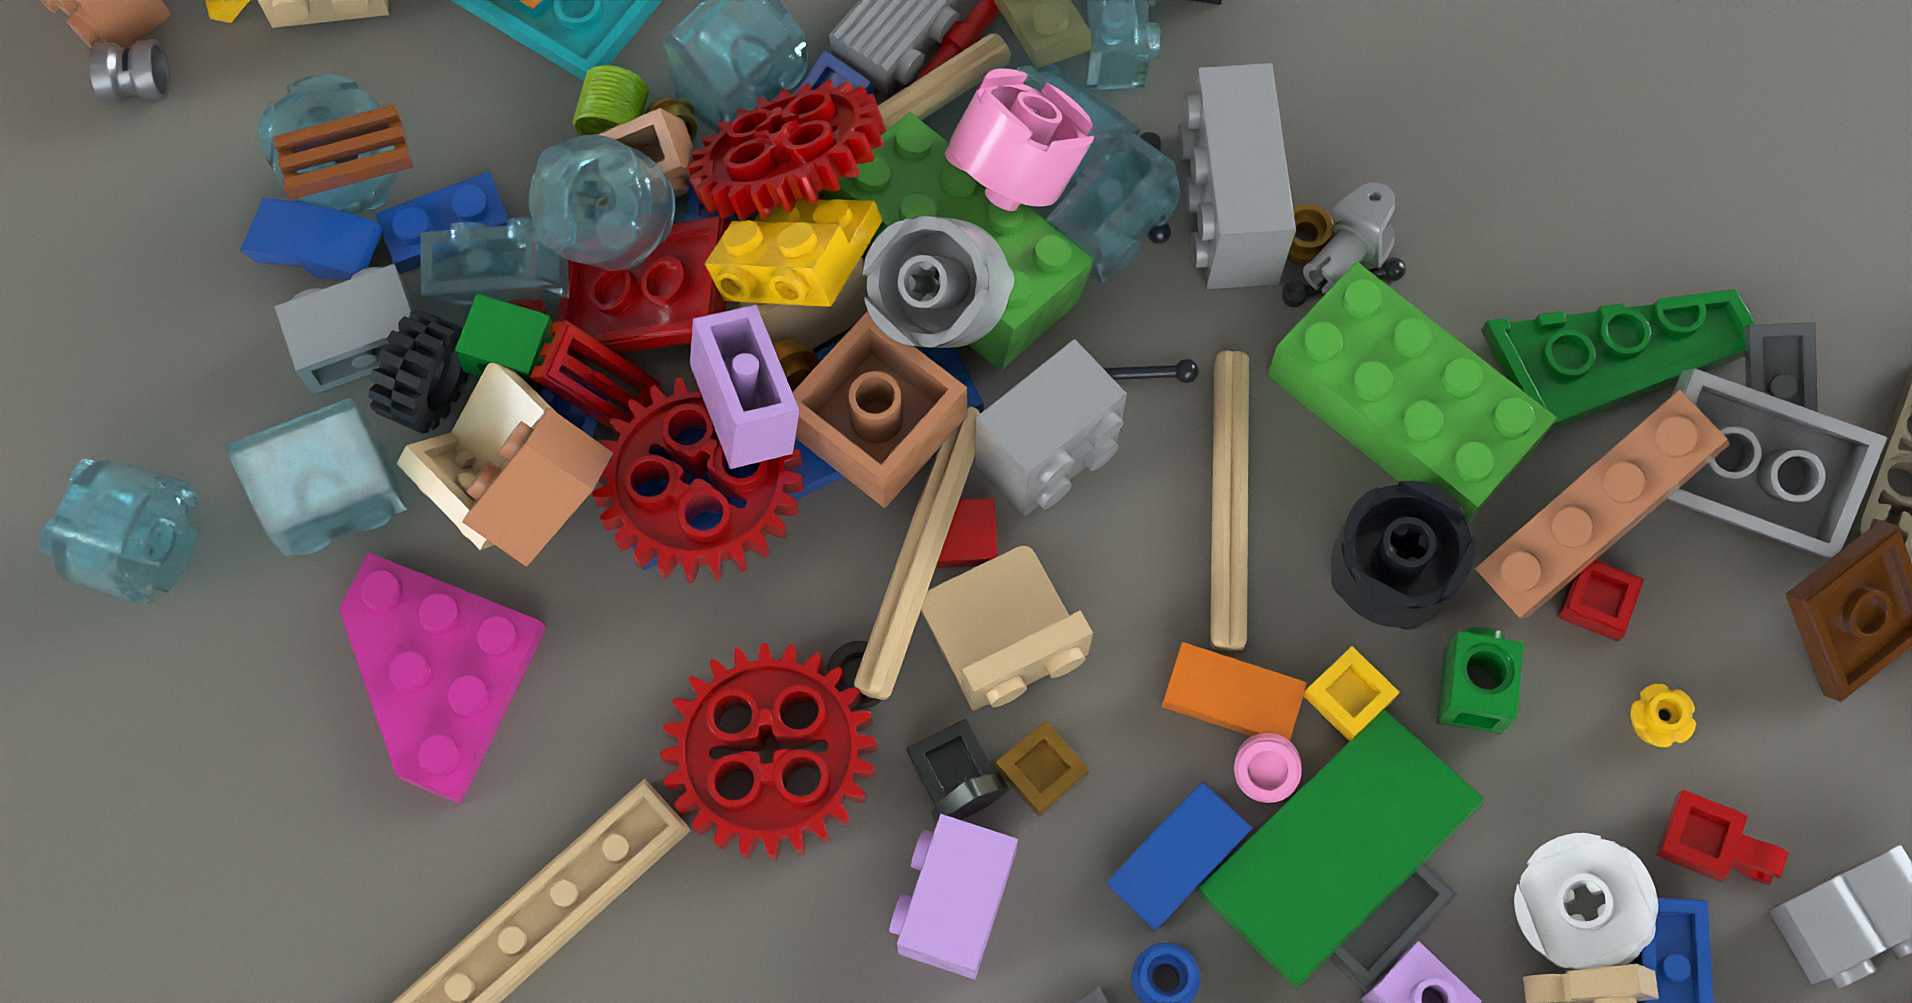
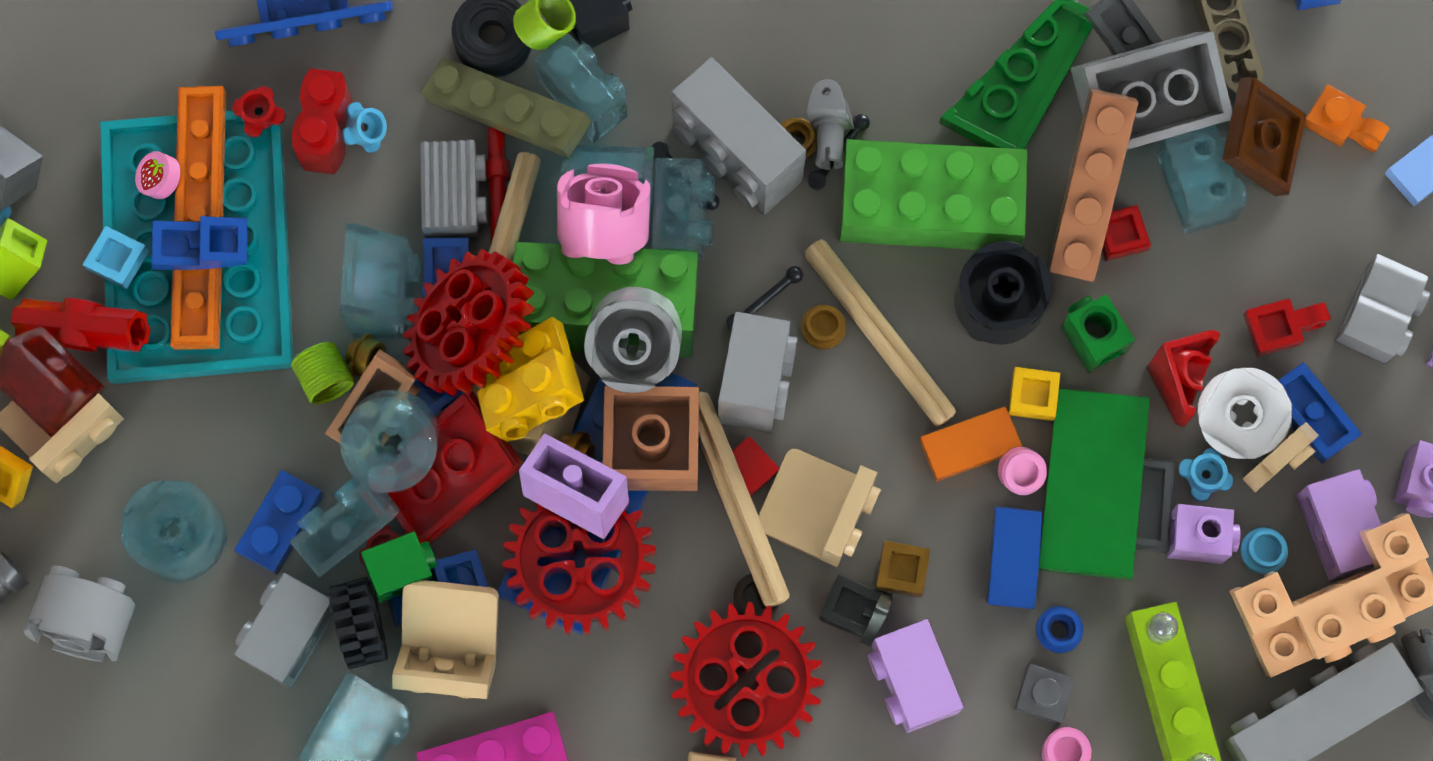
camera: 40 degrees left, 5 degrees up
blue slope [240,198,384,280] -> none
dark orange tile [272,104,413,200] -> none
nougat brick [462,407,613,567] -> none
red tile [530,320,660,429] -> none
yellow plate [1630,684,1696,748] -> none
none -> light grey brick [24,566,136,662]
none -> pearl gold plate [801,305,846,350]
none -> red slope [1146,329,1221,427]
none -> clear light blue brick [1156,125,1247,235]
none -> medium azure plate [1179,448,1233,501]

